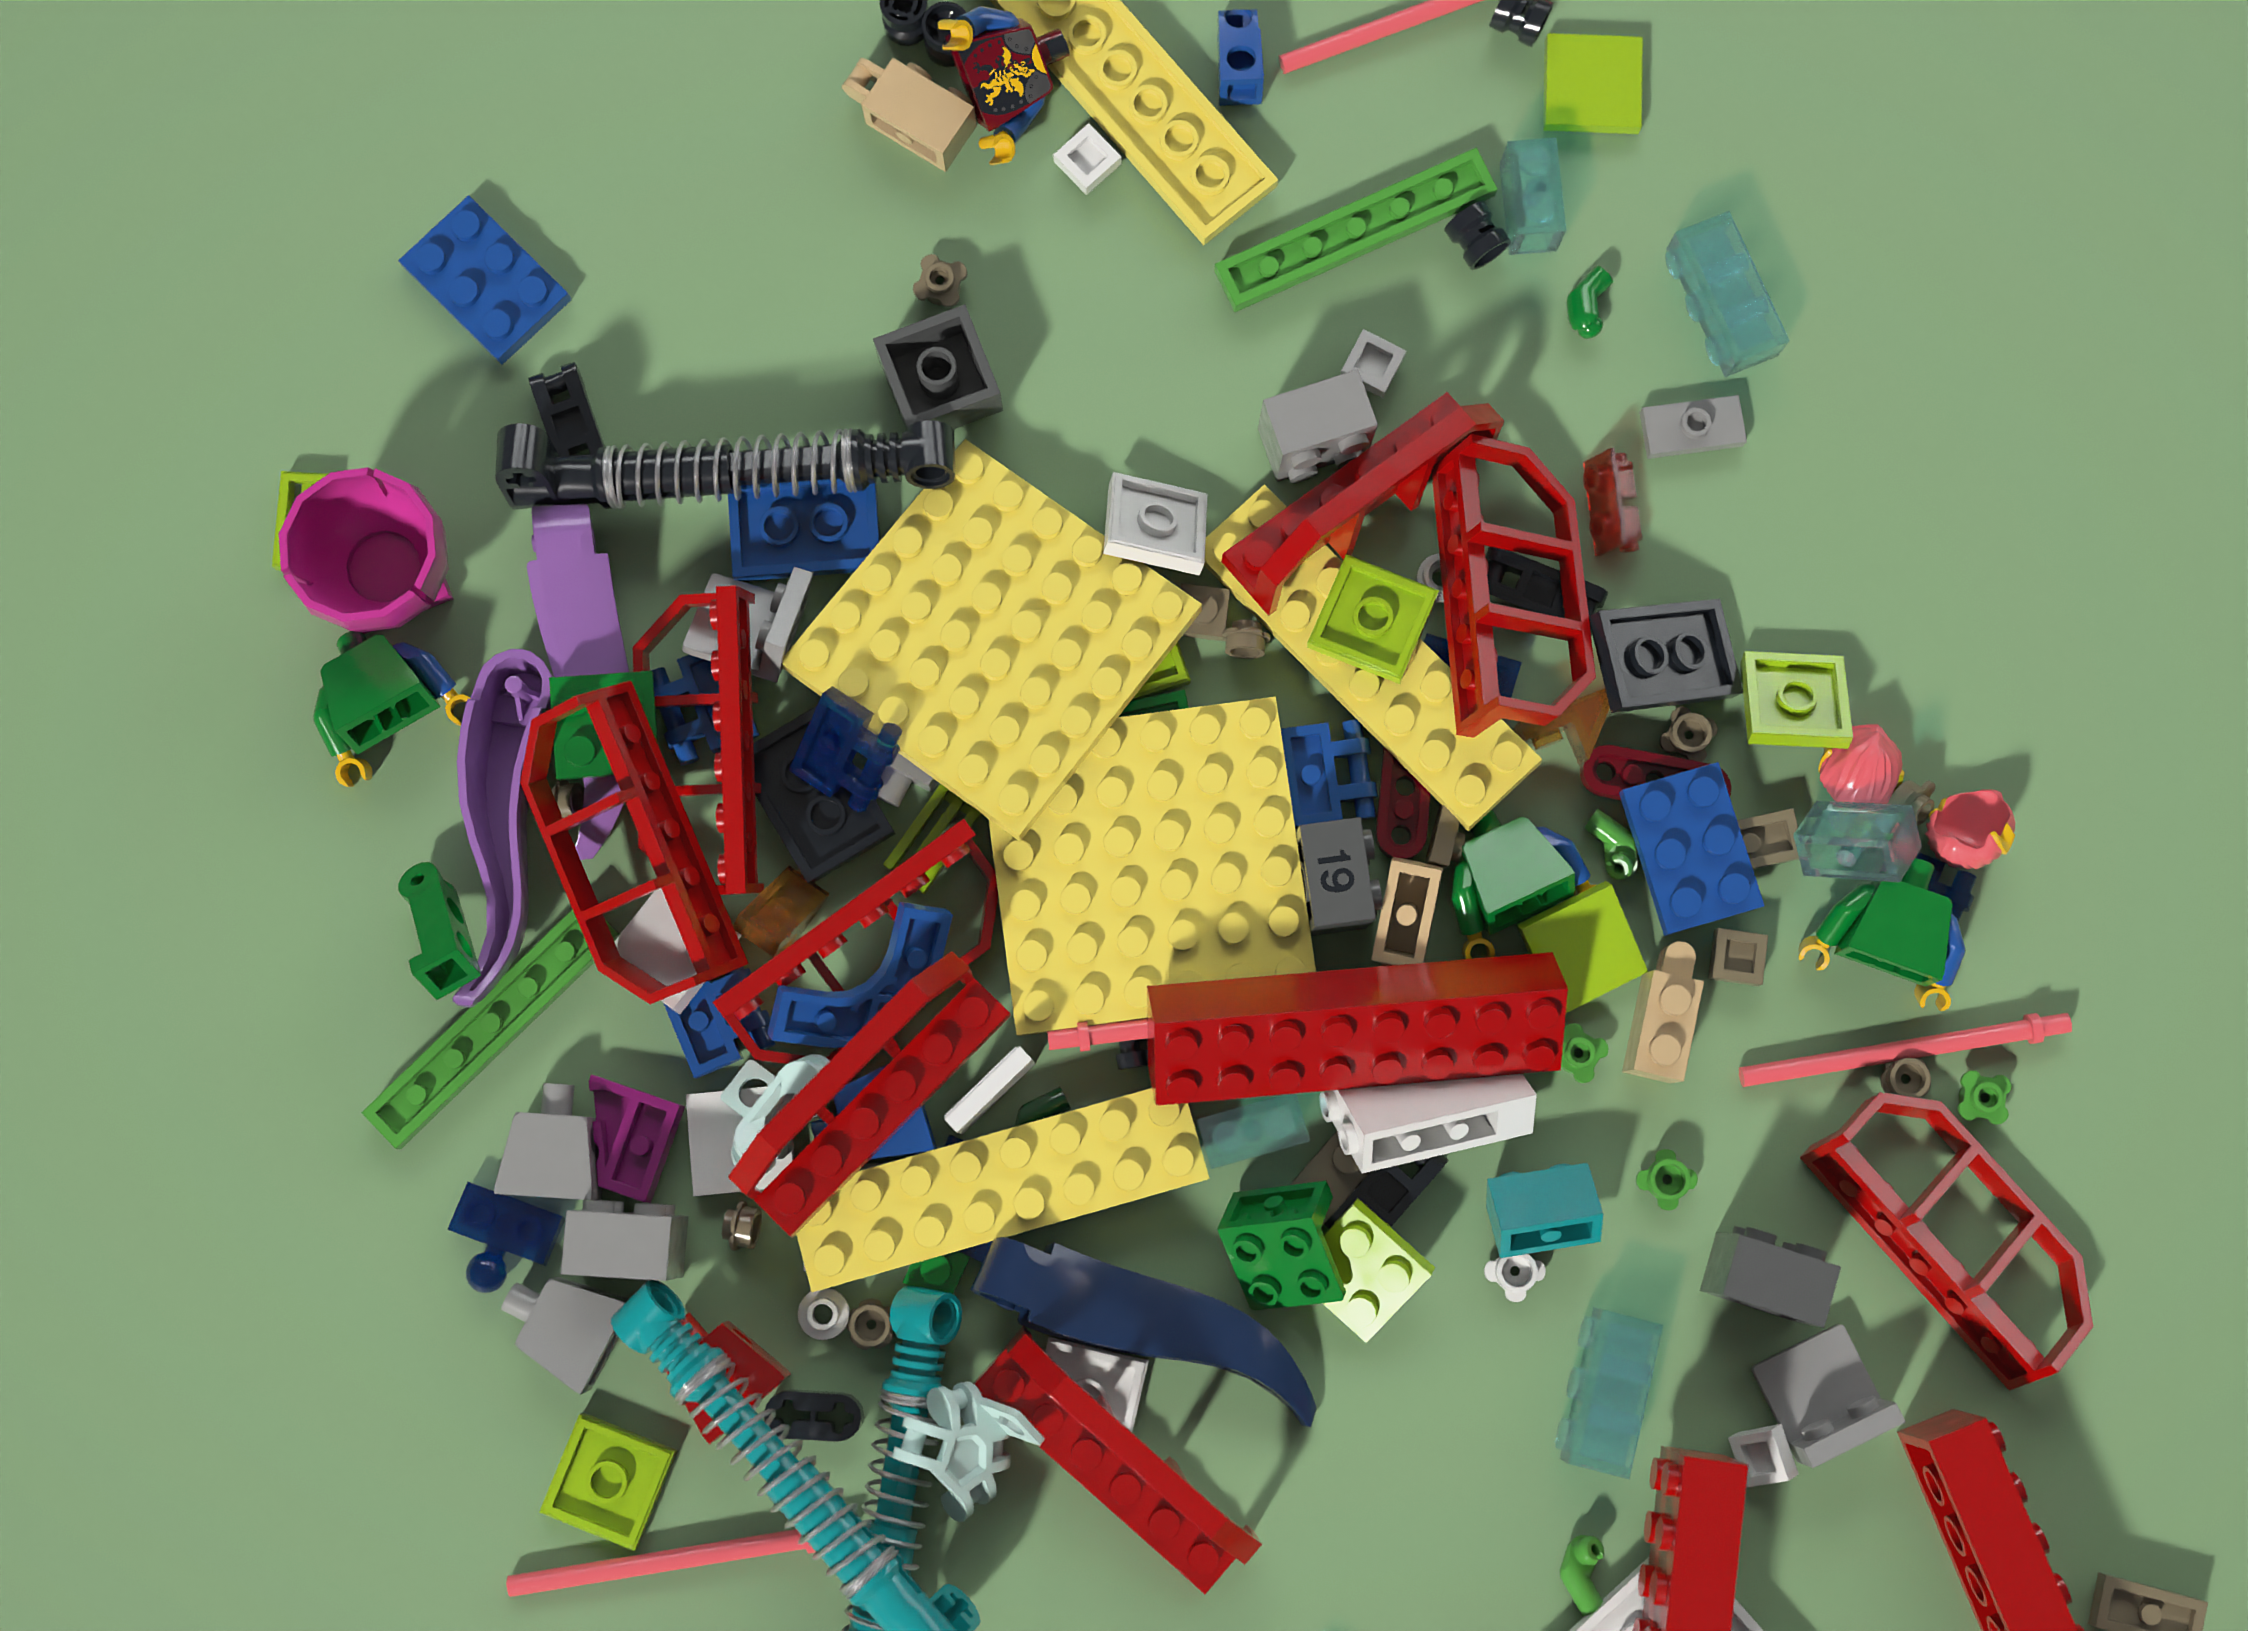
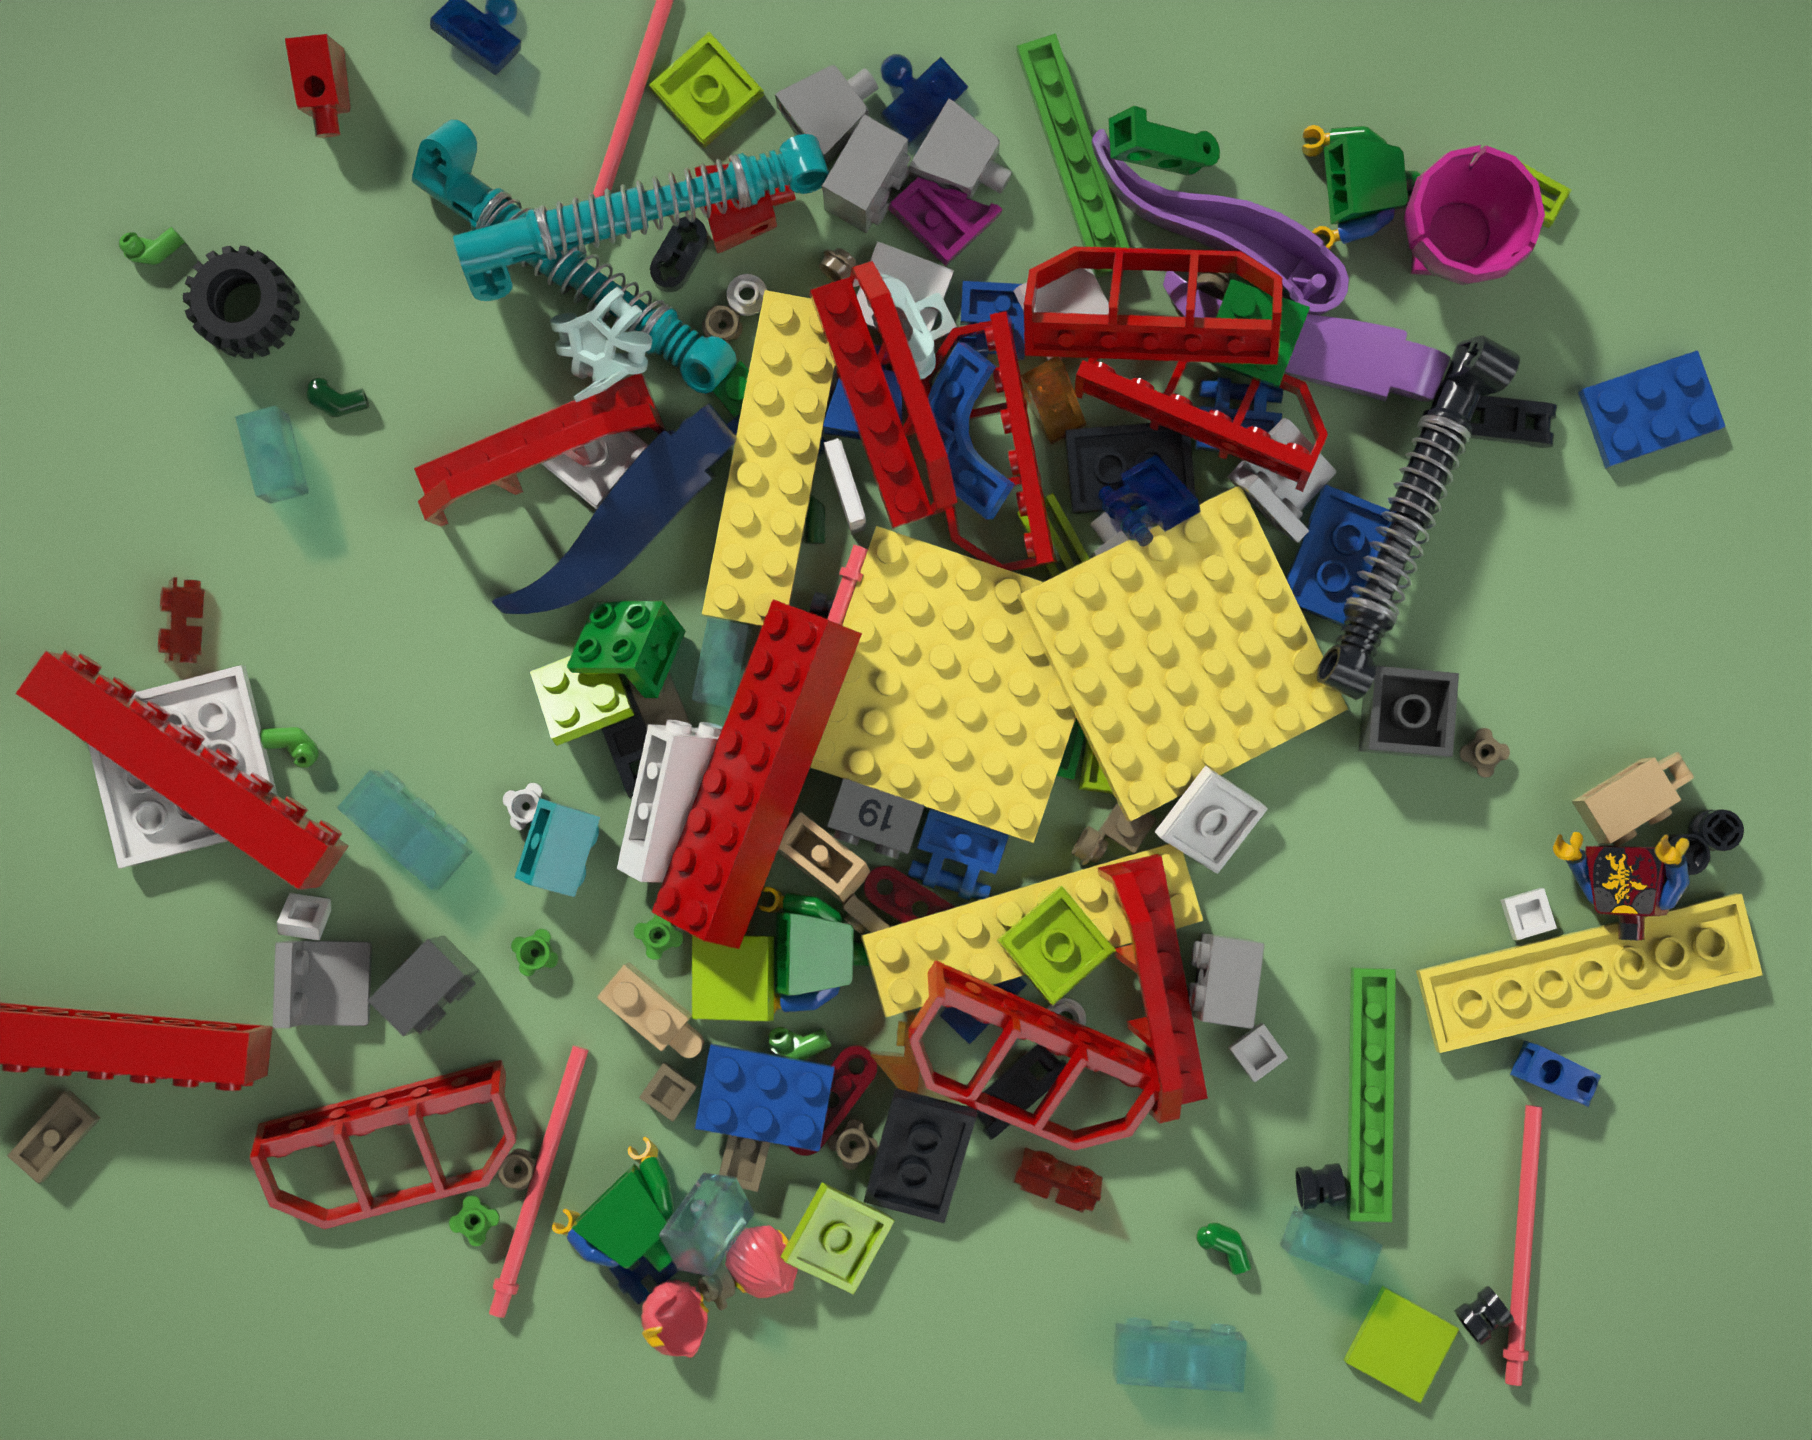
camera: 110 degrees right, 5 degrees up
light grey plate [1639,395,1747,459] -> none

